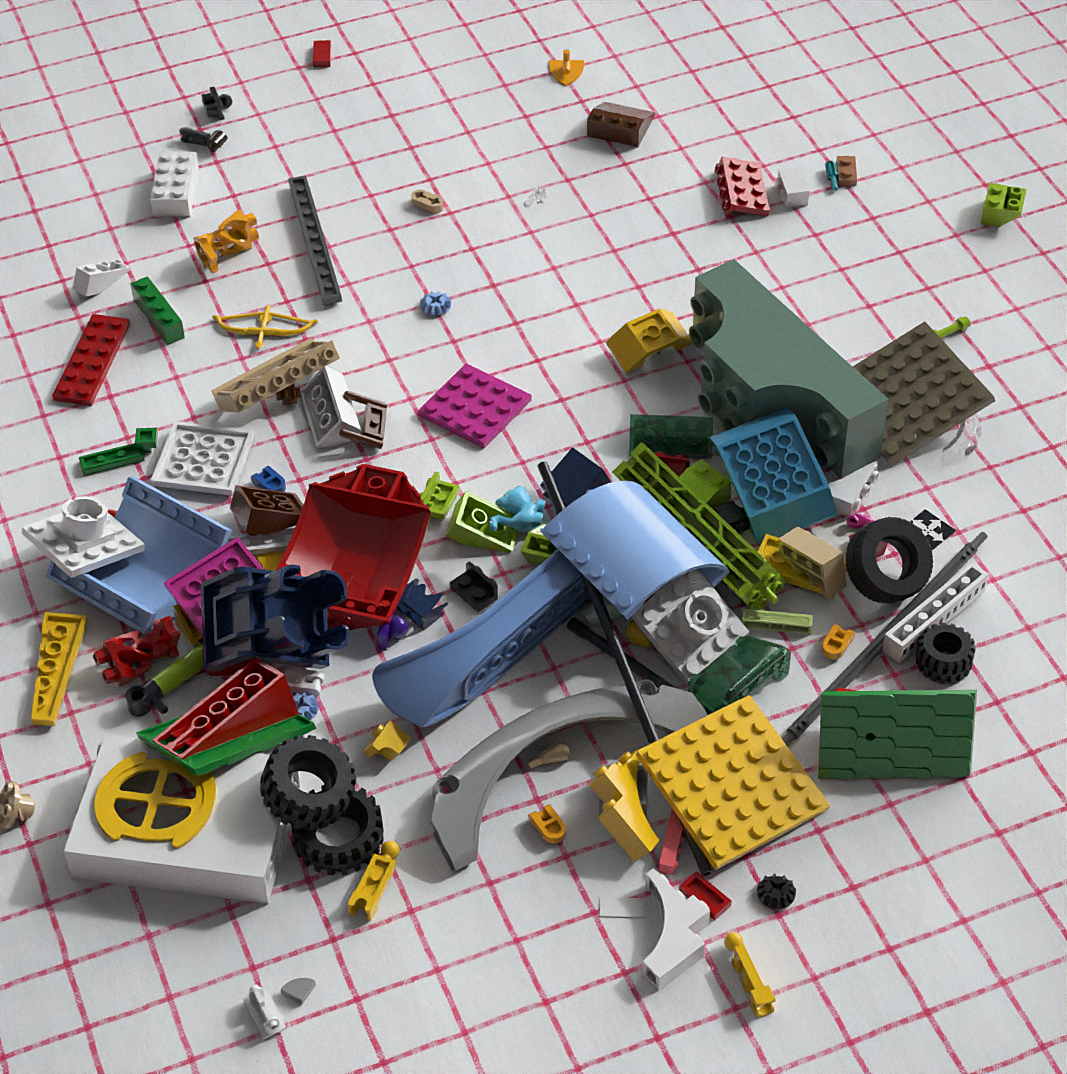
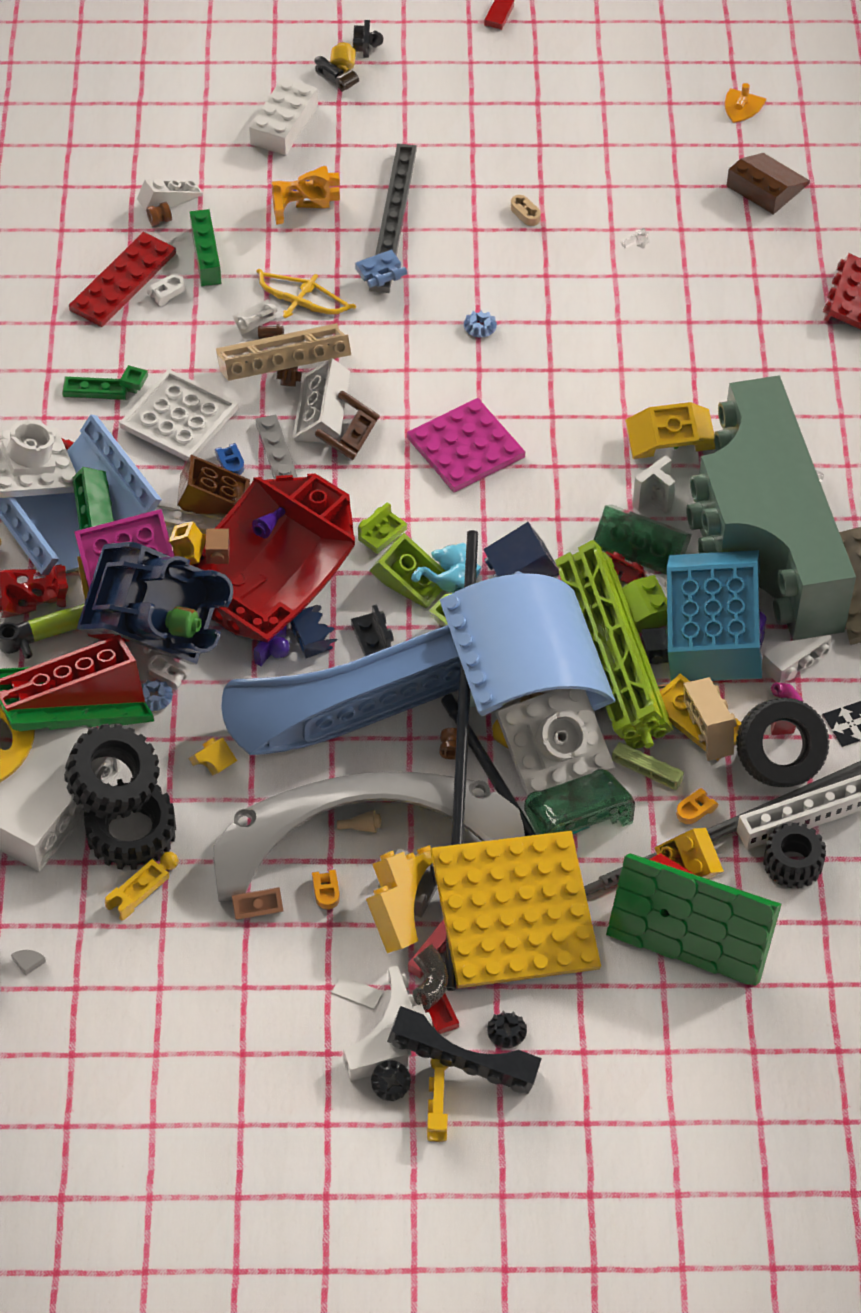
camera: 20 degrees right, 5 degrees up
none -> green brick [72,467,114,530]
none -> dark orange wheel [146,202,172,227]
none -> white plate [147,275,185,306]
none -> bright green head [165,606,201,638]
none -> yellow brick [169,521,206,565]
none -> medium nougat brick [205,529,230,564]
none -> nougat plate [231,887,283,920]
none -> white hinge [233,299,278,335]
none -> dark purple cone [252,507,286,538]
none -> light grey plate [256,414,297,479]
none -> reddish brown pin [258,324,284,339]
none -> yellow head [330,42,356,72]
none -> medium blue plate [355,249,407,288]
none -> black gear [371,1060,411,1101]
none -> black arch [387,1006,542,1094]
none -> clear smoke cylinder [413,944,449,1010]
none -> dark orange wheel [439,727,457,760]
none -> white bracket [632,455,675,514]
none -> yellow slope [654,828,724,879]

